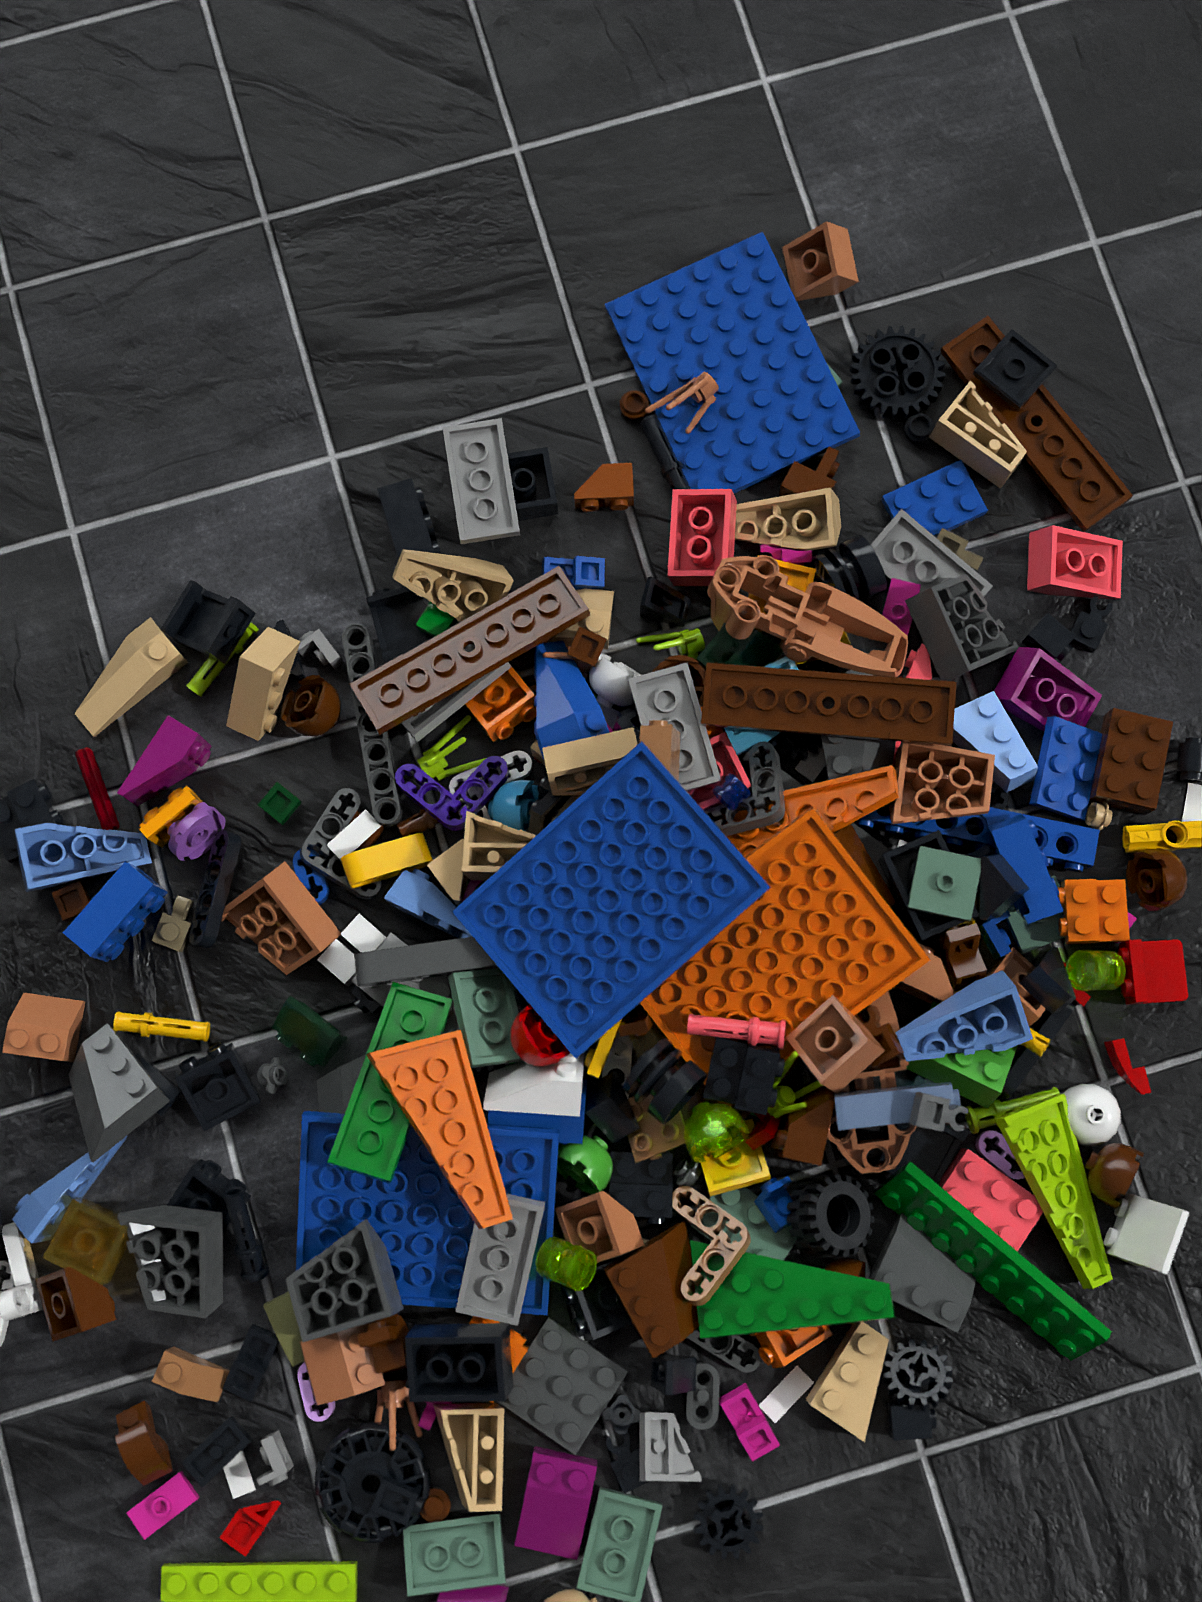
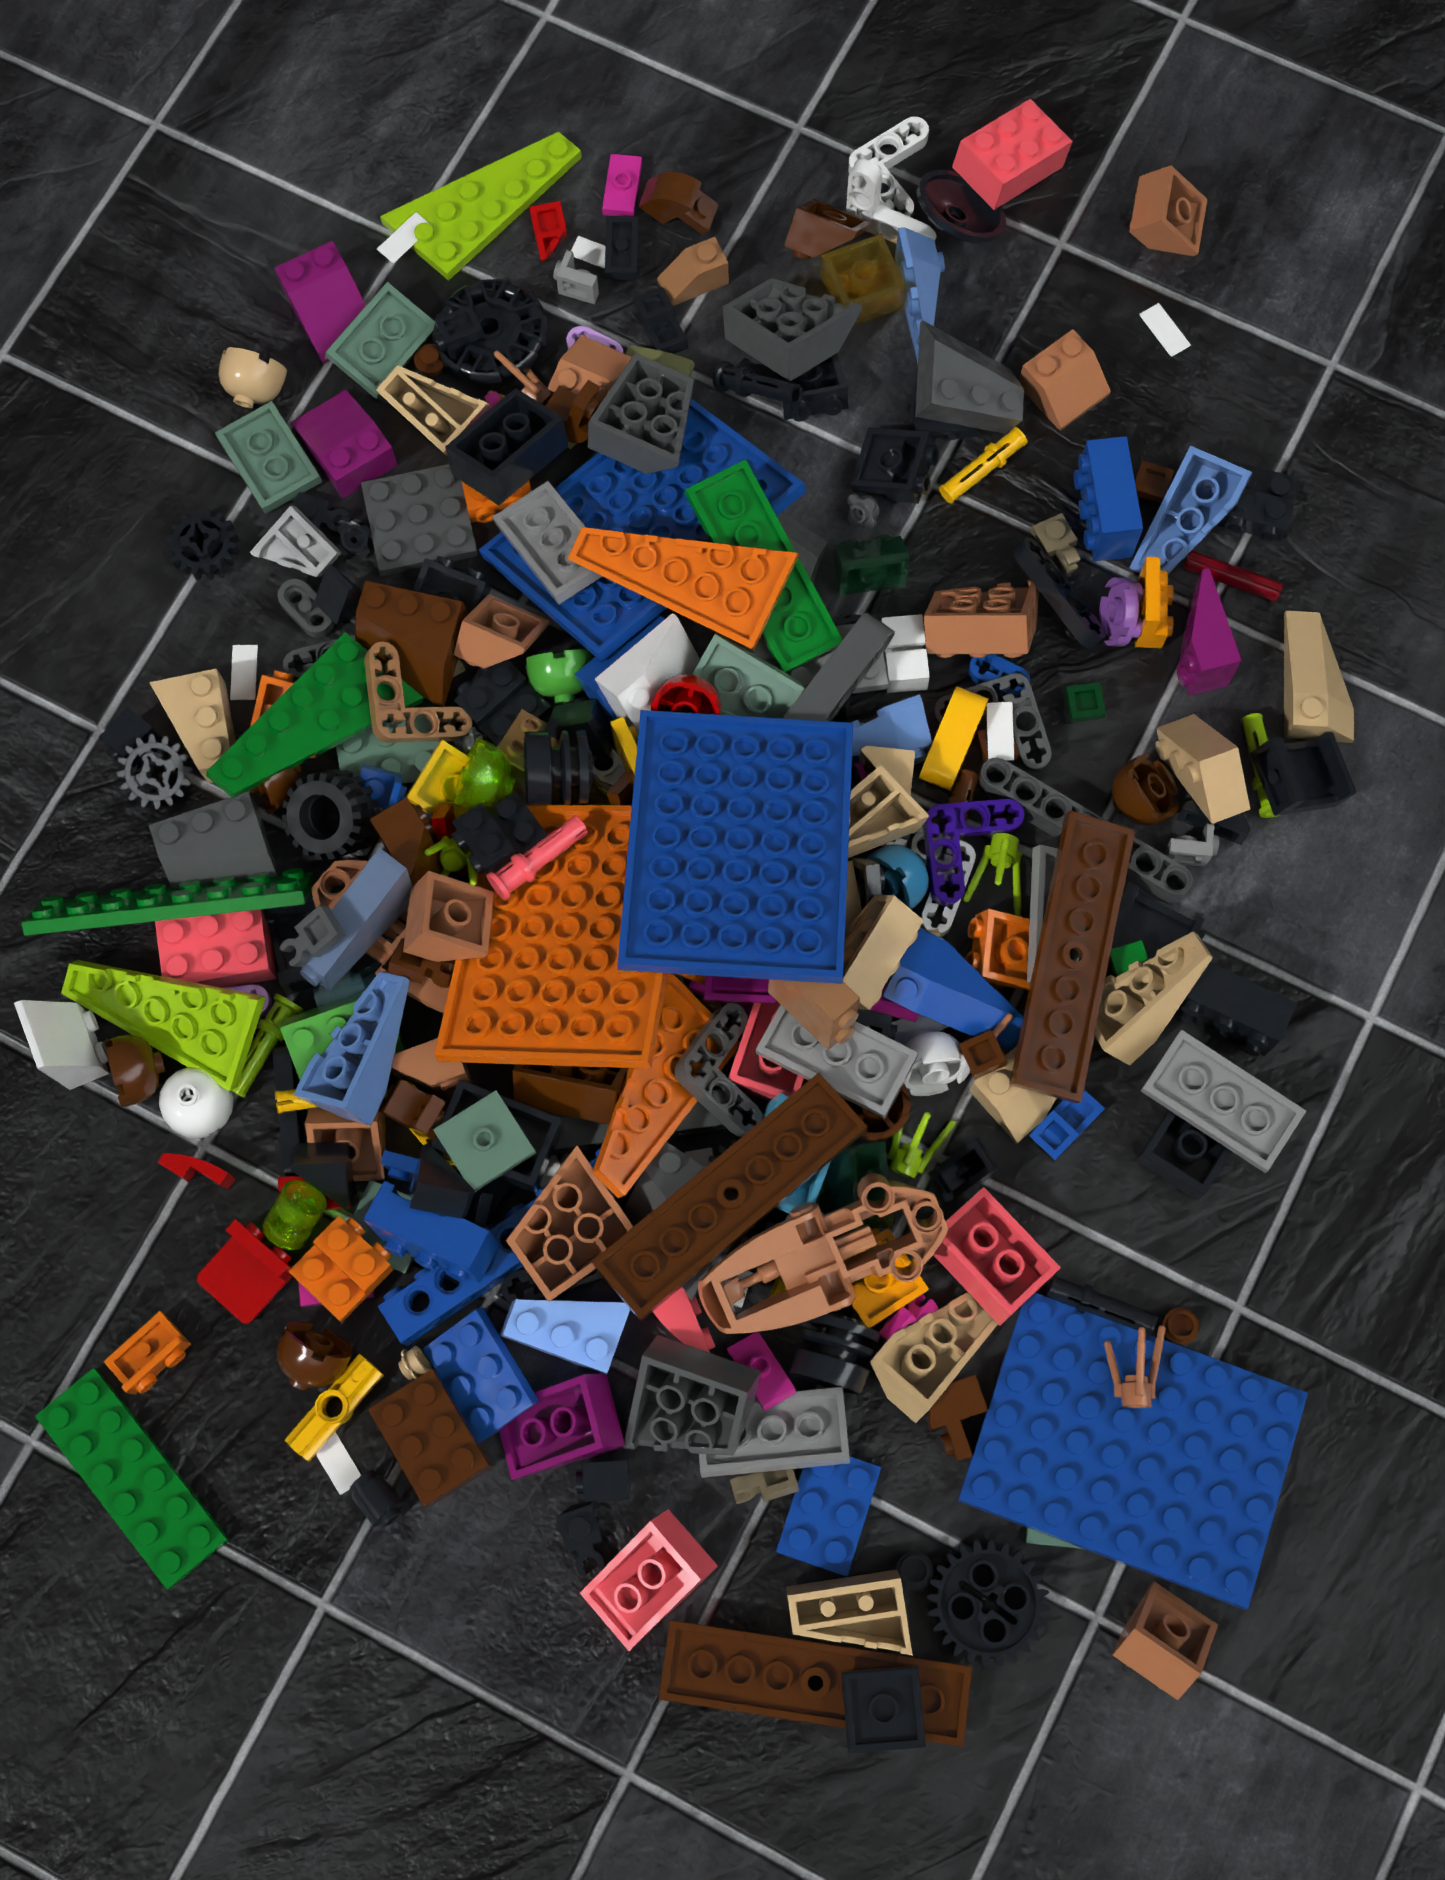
camera: 135 degrees right, 5 degrees down
clear neon green wheel [536,1236,597,1291] -> none
dark orange slope [574,463,634,512] -> none
clear blue wheel [712,773,751,812] -> none
dark pink slope [719,1383,780,1462] -> none

